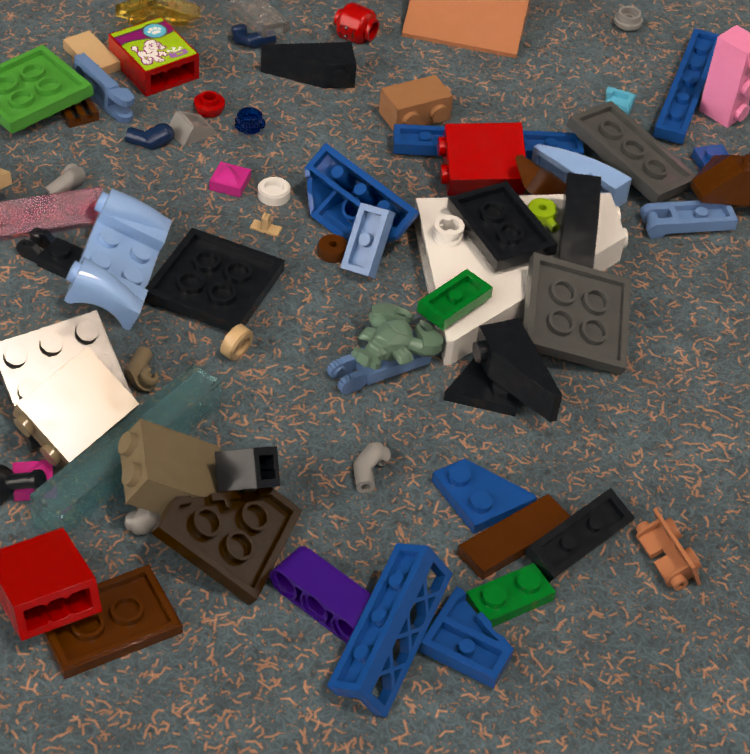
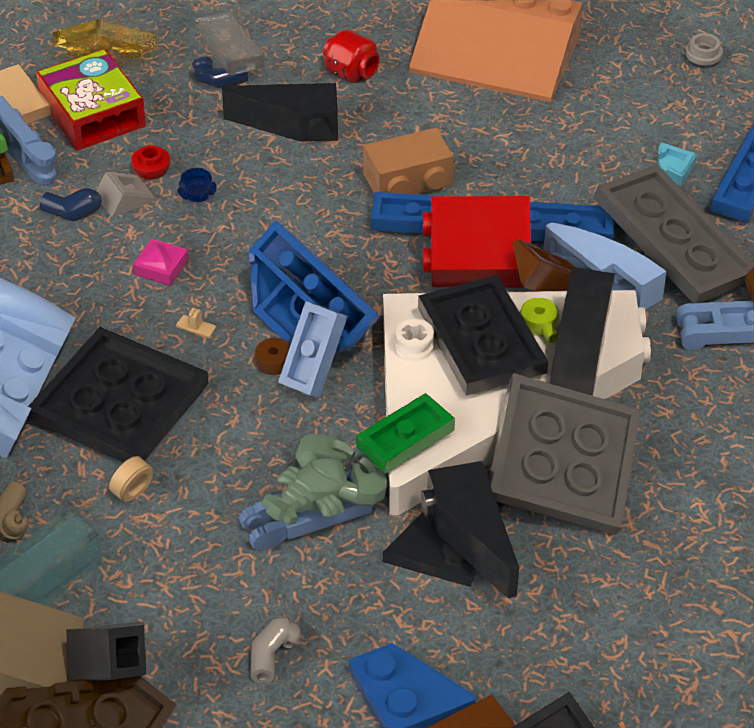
camera: 10 degrees right, 0 degrees up
white tile [258,177,291,206] -> none

